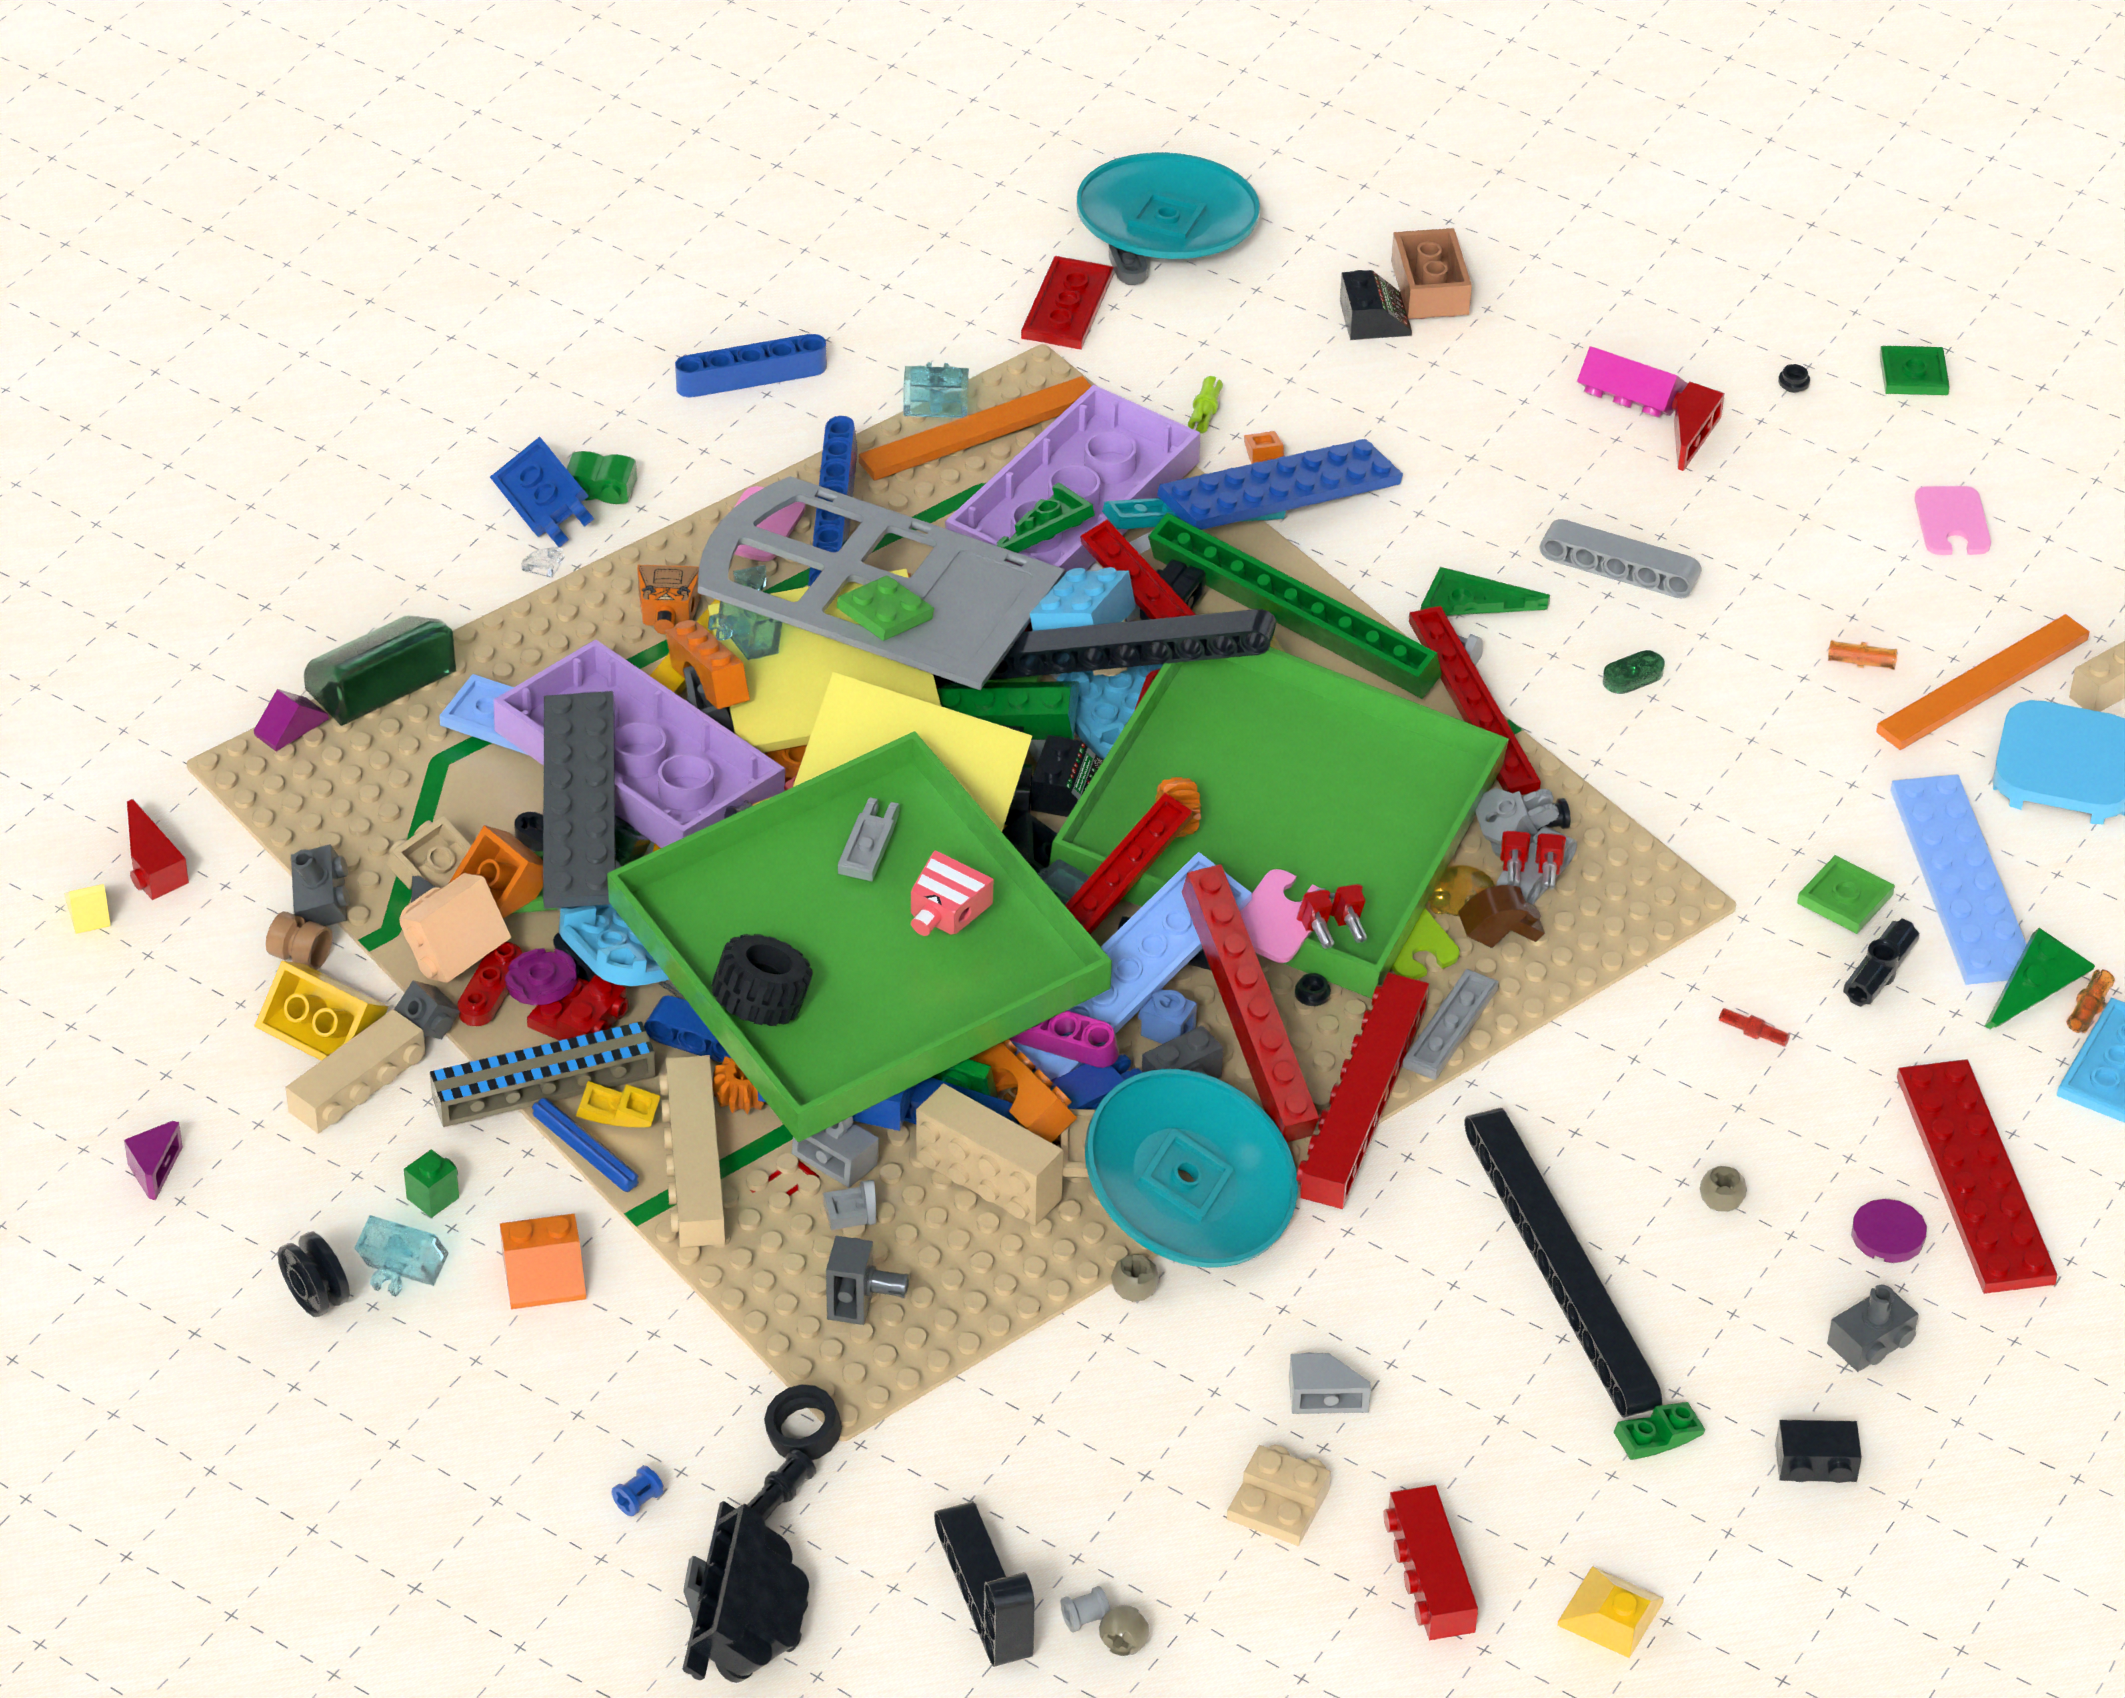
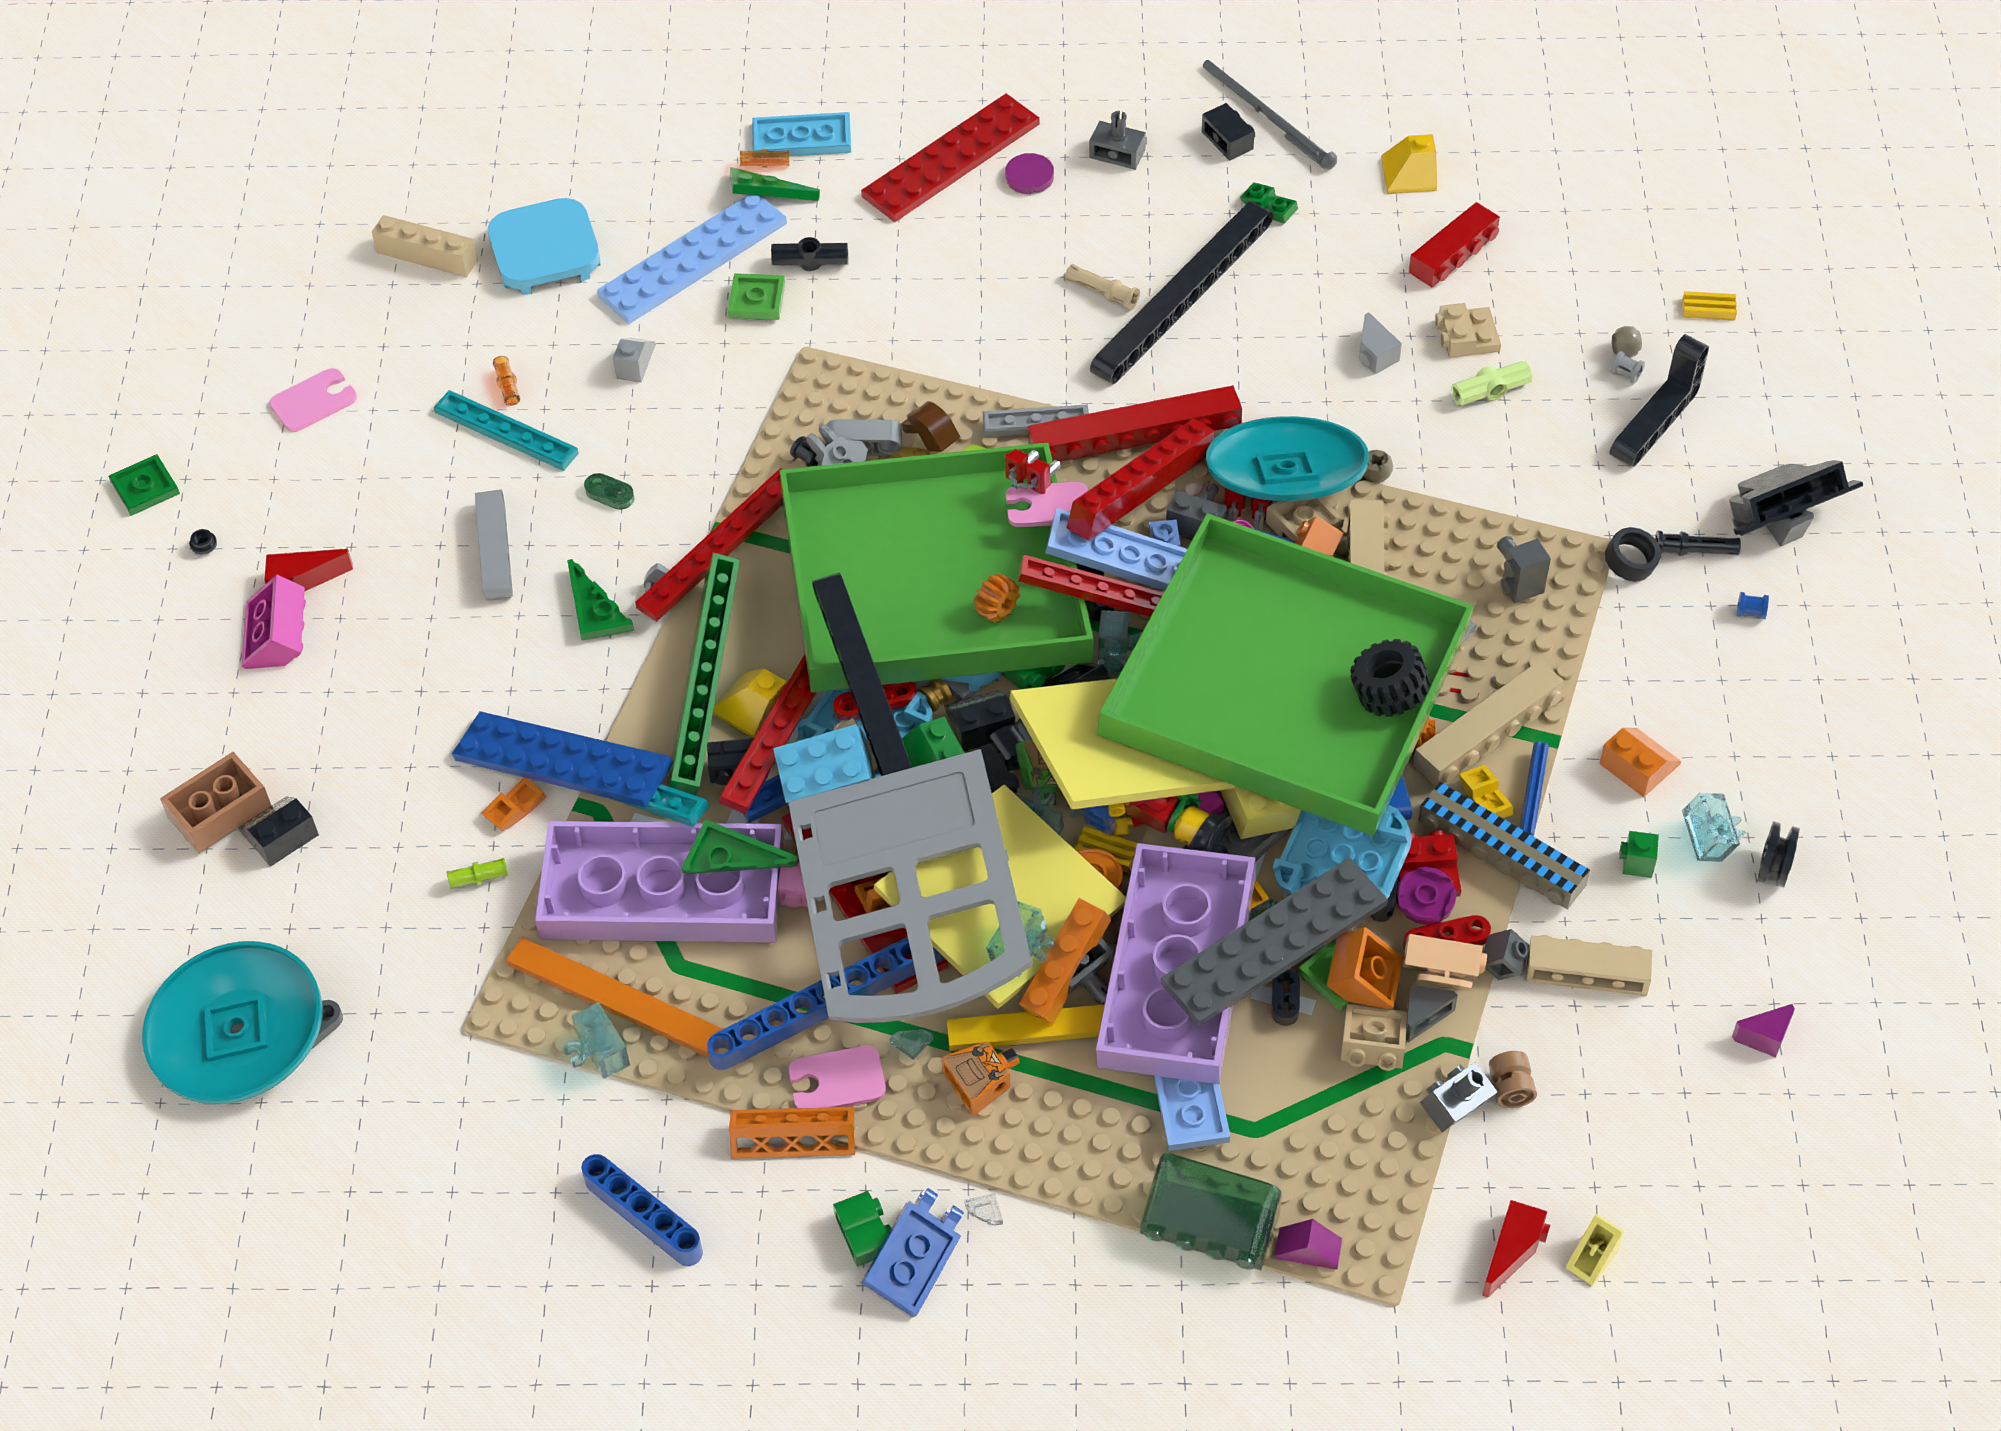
camera: 120 degrees left, 10 degrees up
yellow slope [254,961,389,1061] -> none
bright green plate [837,575,934,641] -> none
light grey hinge [838,797,900,881] -> none
coral torso [911,850,994,936] -> none
red tile [1021,256,1114,350] -> none
red piece [1500,831,1566,890] -> none
dark tan piece [1700,1166,1747,1212] -> none
clear red bar [1719,1008,1790,1047] -> none
orange tile [1876,614,2090,750] -> none
none -> teal tile [434,390,579,471]
none -> light grey slope [613,338,656,383]
none -> orange fence [729,1107,855,1159]
none -> tan pin [1065,264,1140,310]
none -> dark grey bar [1203,60,1337,169]
none -> yellowish green piece [1451,361,1532,405]

